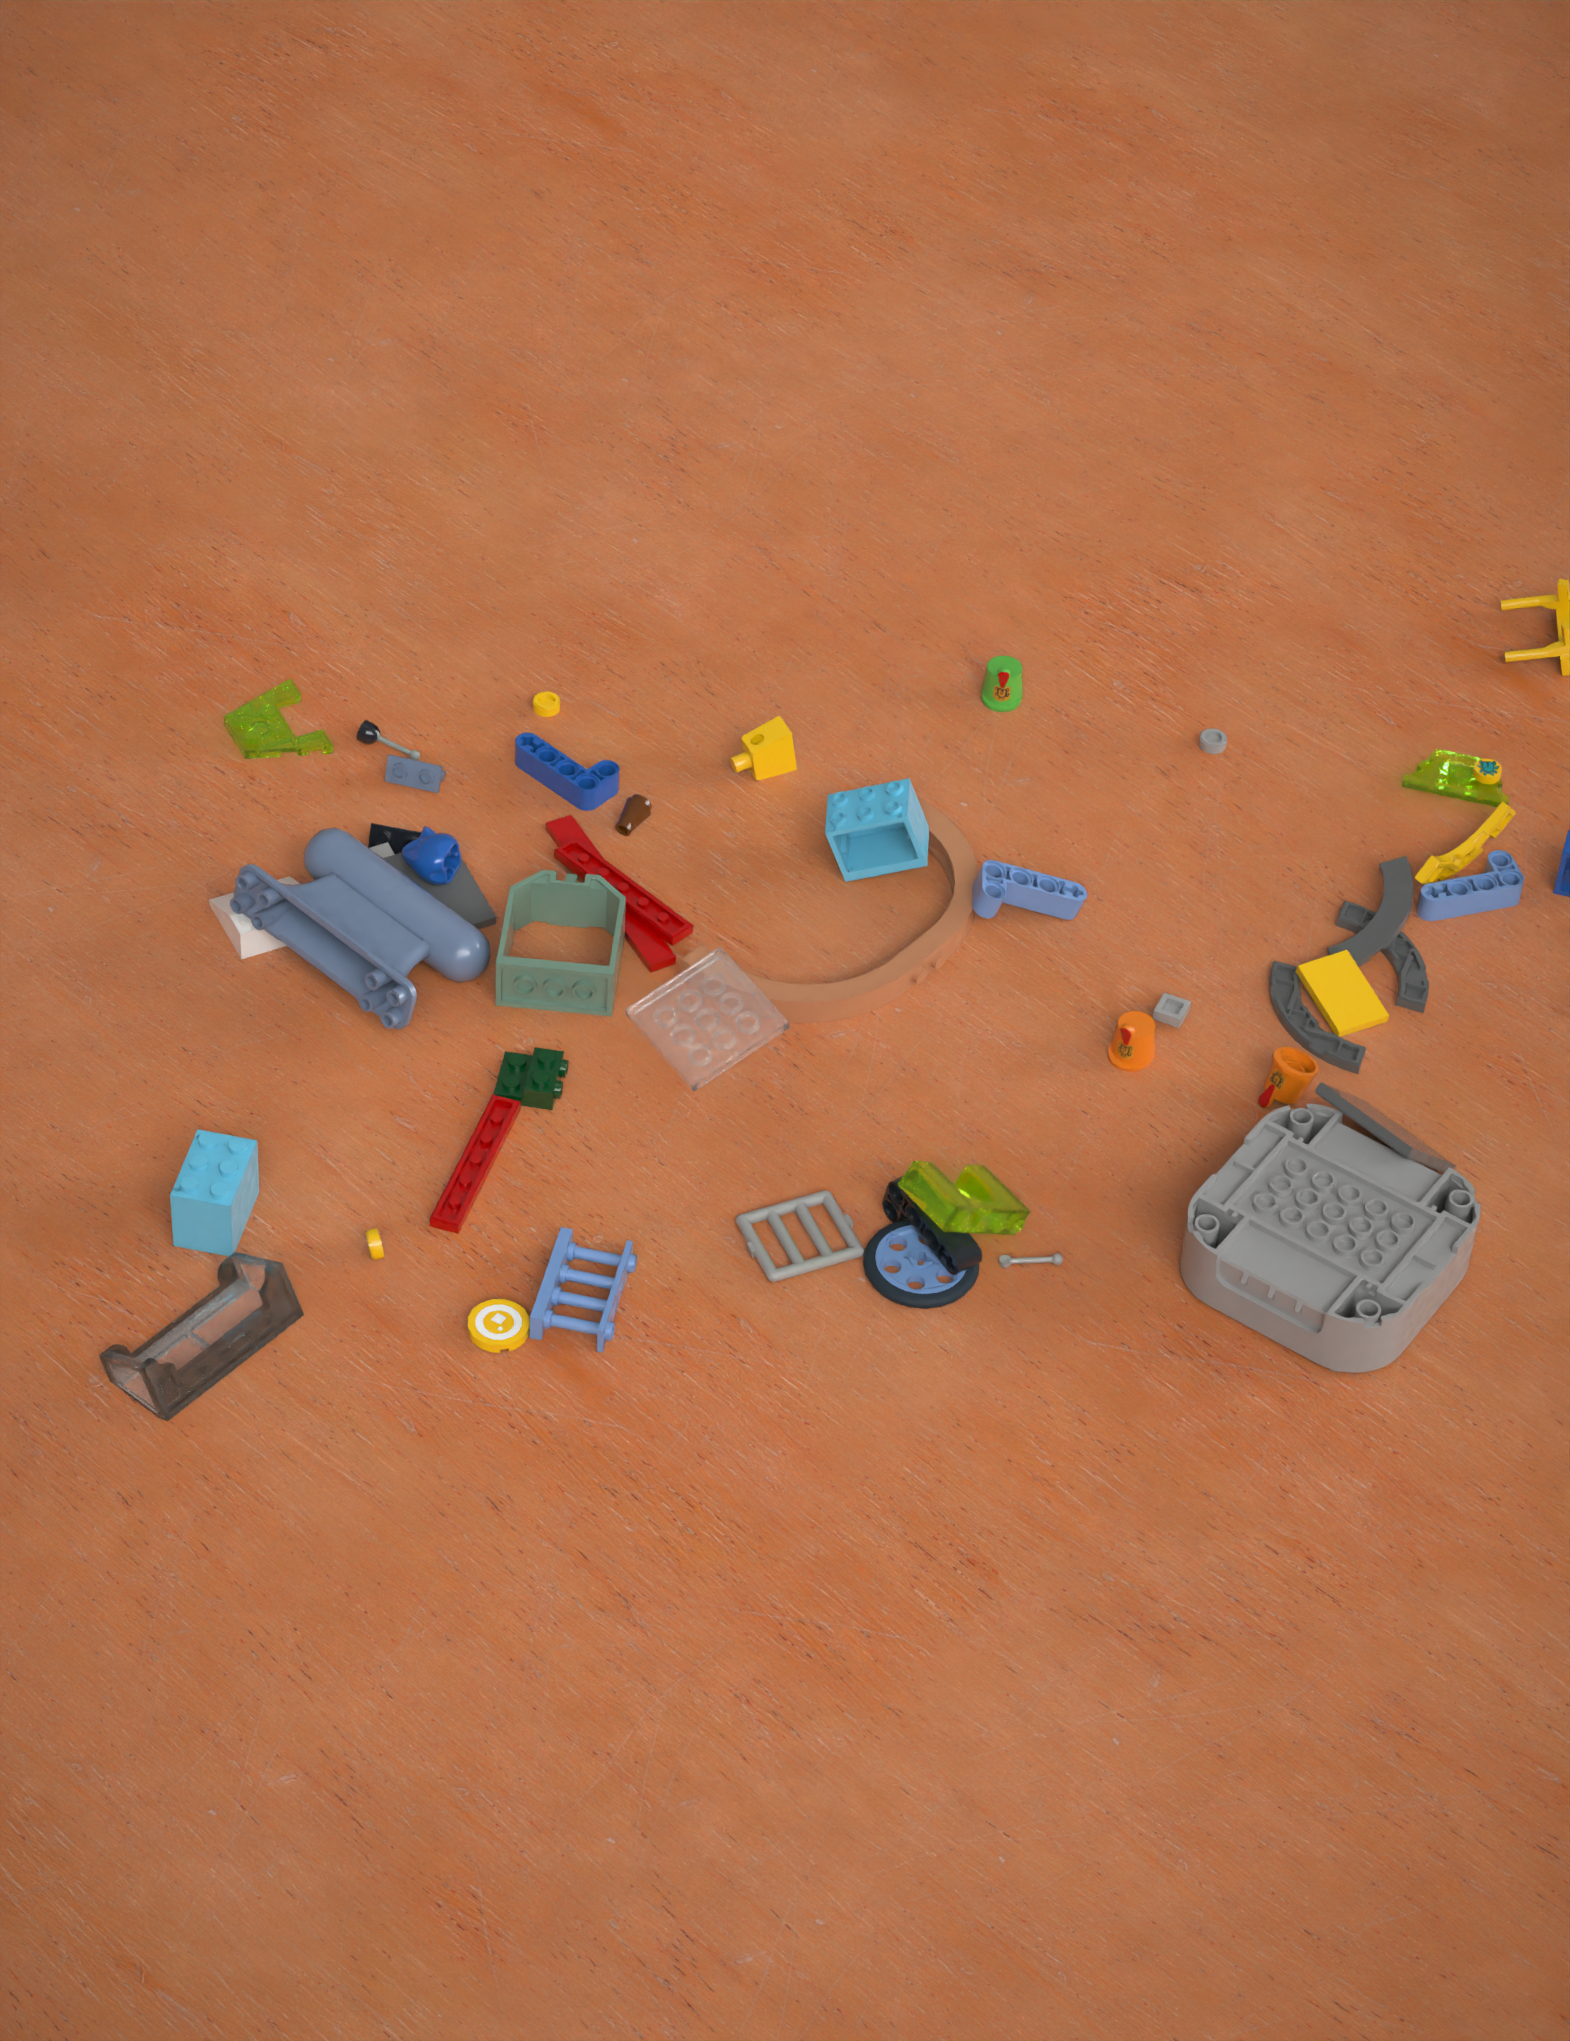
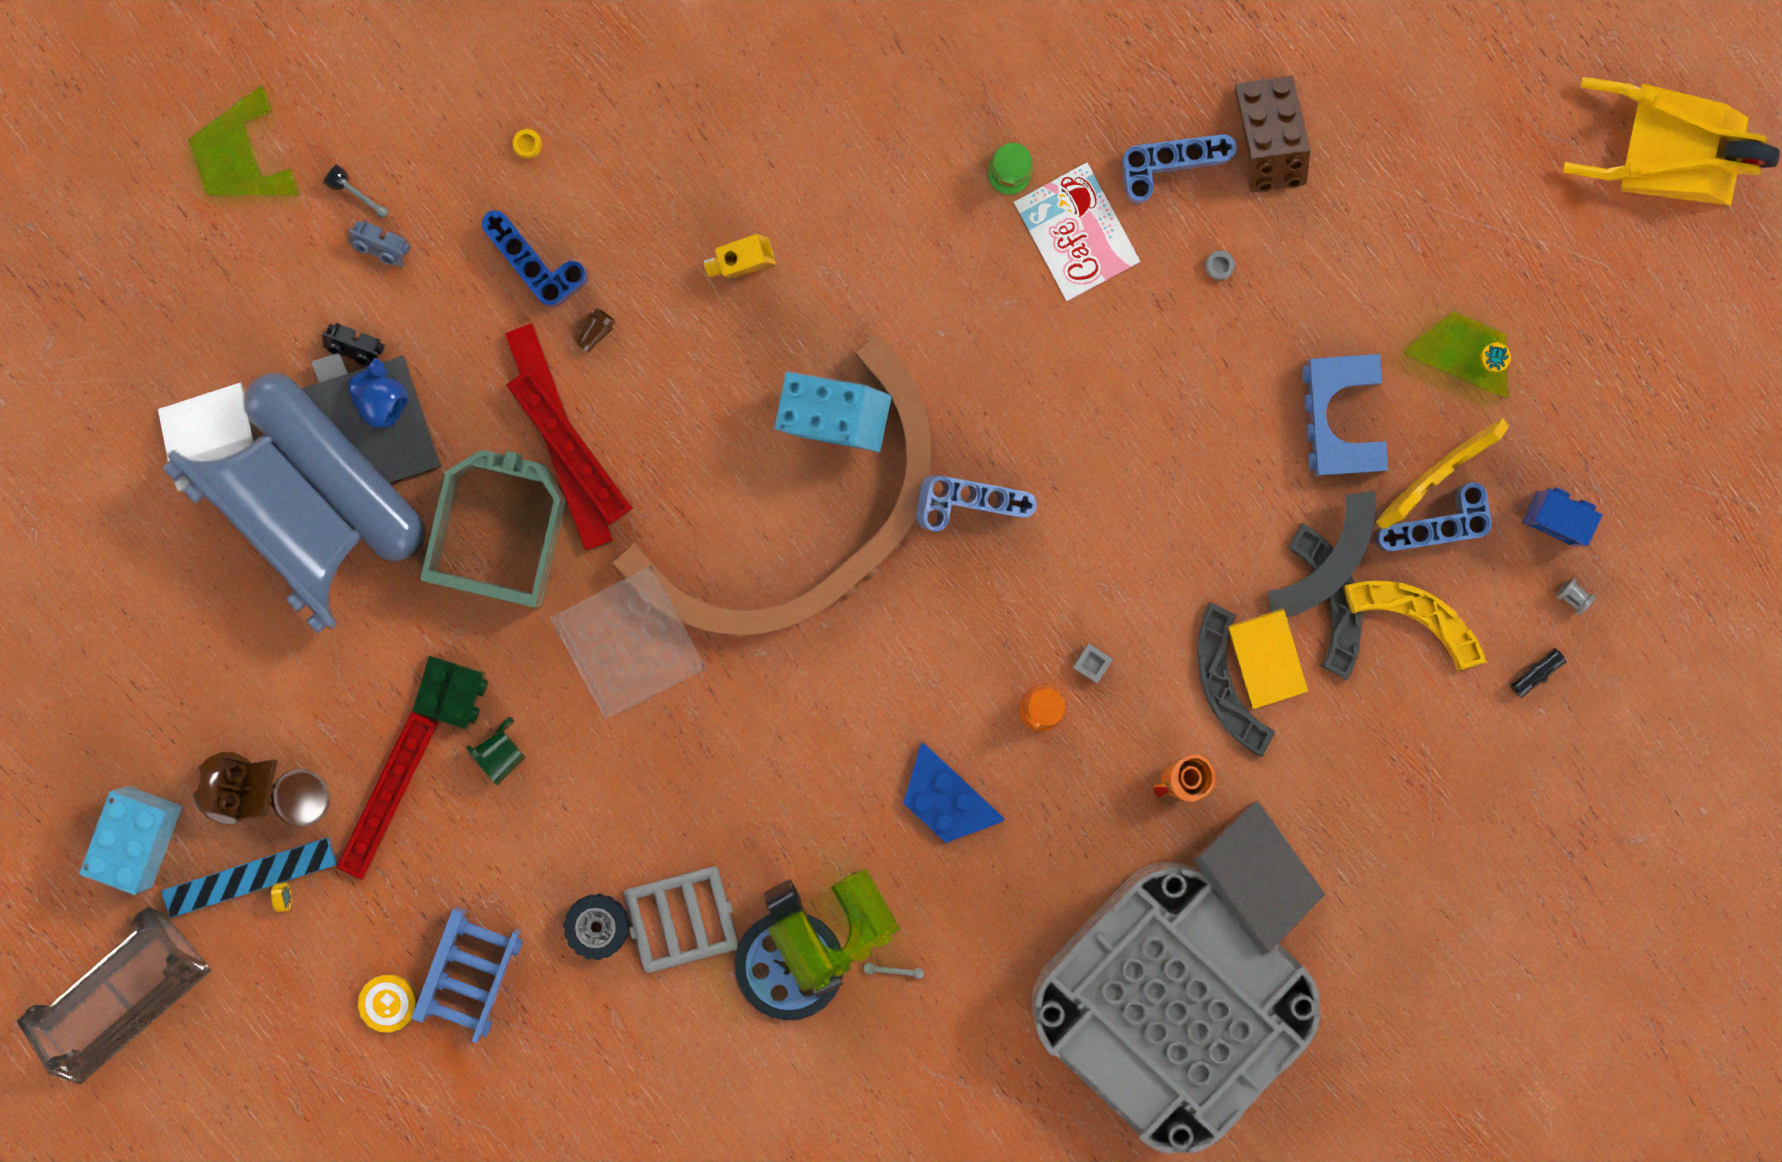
camera: 15 degrees right, 45 degrees up
none -> tile [161,837,337,918]
none -> reddish brown piece [193,752,330,827]
none -> dark green hat [466,717,526,786]
none -> black wheel [563,894,629,960]
none -> blue wing [903,742,1005,843]
none -> sticker [1014,163,1141,301]
none -> medium blue beam [1122,134,1237,204]
none -> reddish brown bracket [1235,76,1310,192]
none -> medium blue arch [1302,354,1388,476]
none -> yellow tile [1342,580,1487,671]

